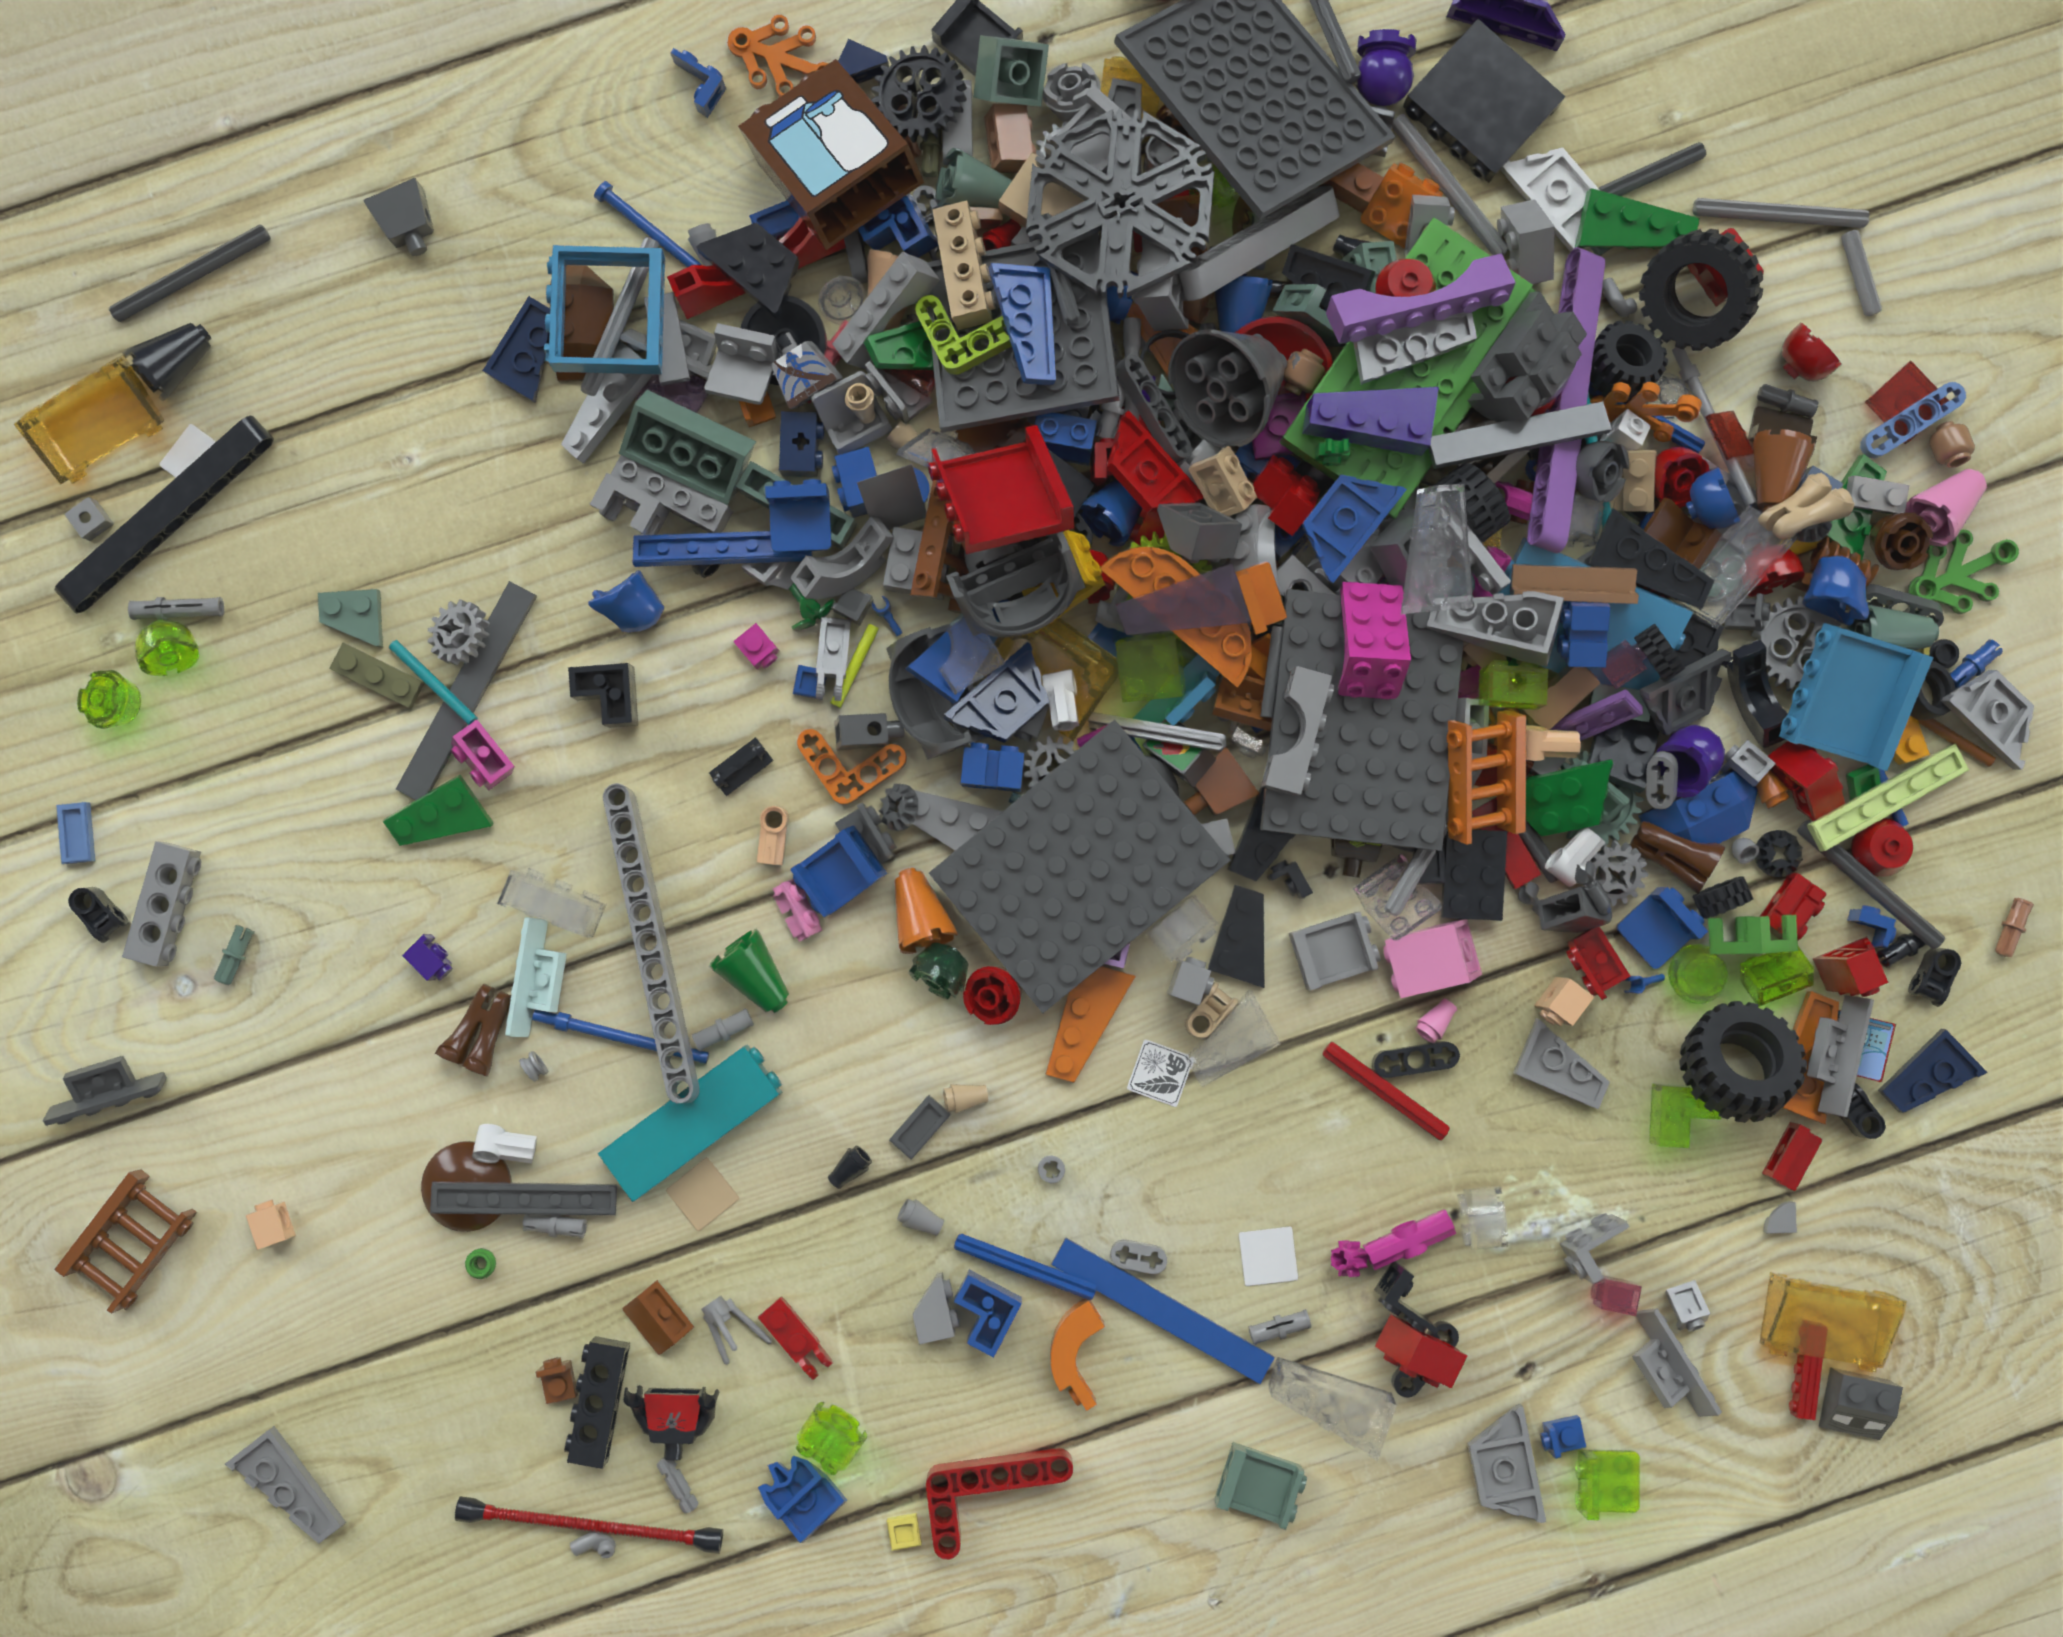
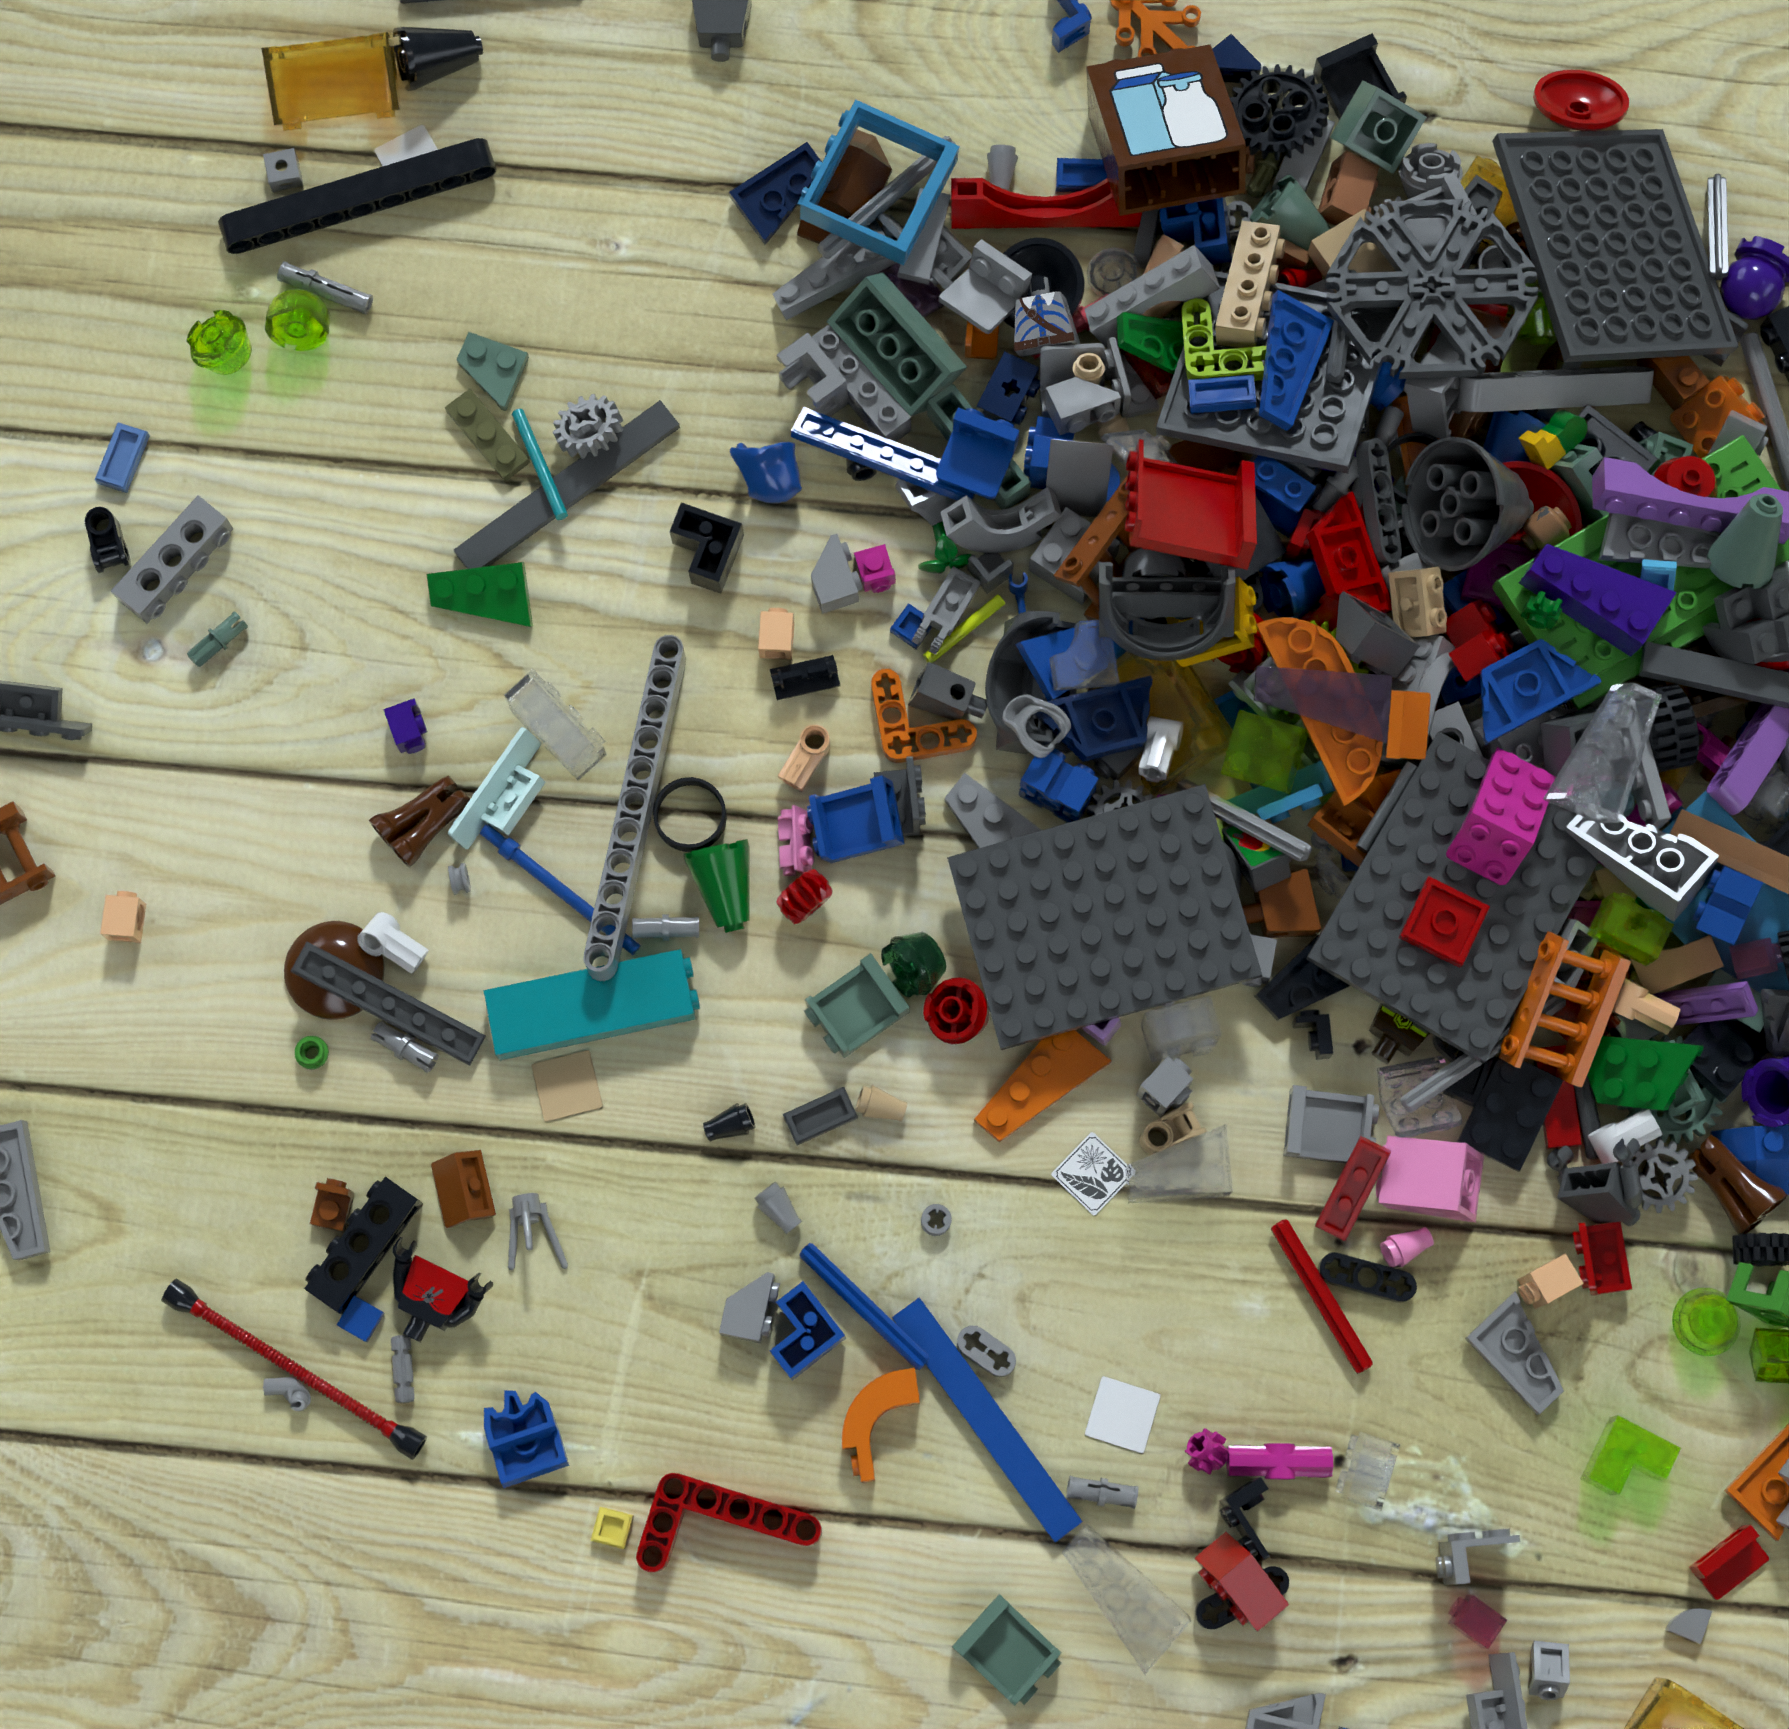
camera: 30 degrees right, 10 degrees down
dark pink brick [450,720,515,791] -> none
blue bar [594,181,702,267] -> none
black wing [696,222,800,319] -> none
red hinge [757,1296,833,1380] -> none
clear neon green brick [796,1402,867,1475] -> none
dark grey gear [878,784,918,831] -> none
orange cone [894,868,958,954] -> none
black wing [1207,885,1265,988] -> none
light grey arch [1261,666,1334,797] -> none
blue bracket [1616,887,1709,969] -> none
blue hand [1624,974,1665,994] -> none
light grey beam [1646,751,1678,809] -> none
black tyre [1679,1001,1807,1123] -> none
none -> blue tile [337,1295,385,1342]
none -> black tyre [653,777,727,852]
none -> light nougat brick [758,608,795,660]
none -> red gear [776,869,833,924]
none -> sand green panel [804,953,910,1058]
none -> light grey slope [811,534,863,614]
none -> light grey piece [1002,695,1071,758]
none -> light grey slope [1045,377,1121,435]
none -> blue tile [1188,374,1256,414]
none -> red tile [1315,1136,1391,1242]
none -> red tile [1398,876,1490,968]
none -> leg [1518,410,1588,470]
none -> medium azure tile [1640,559,1677,591]
none -> sand green cone [1707,494,1783,589]

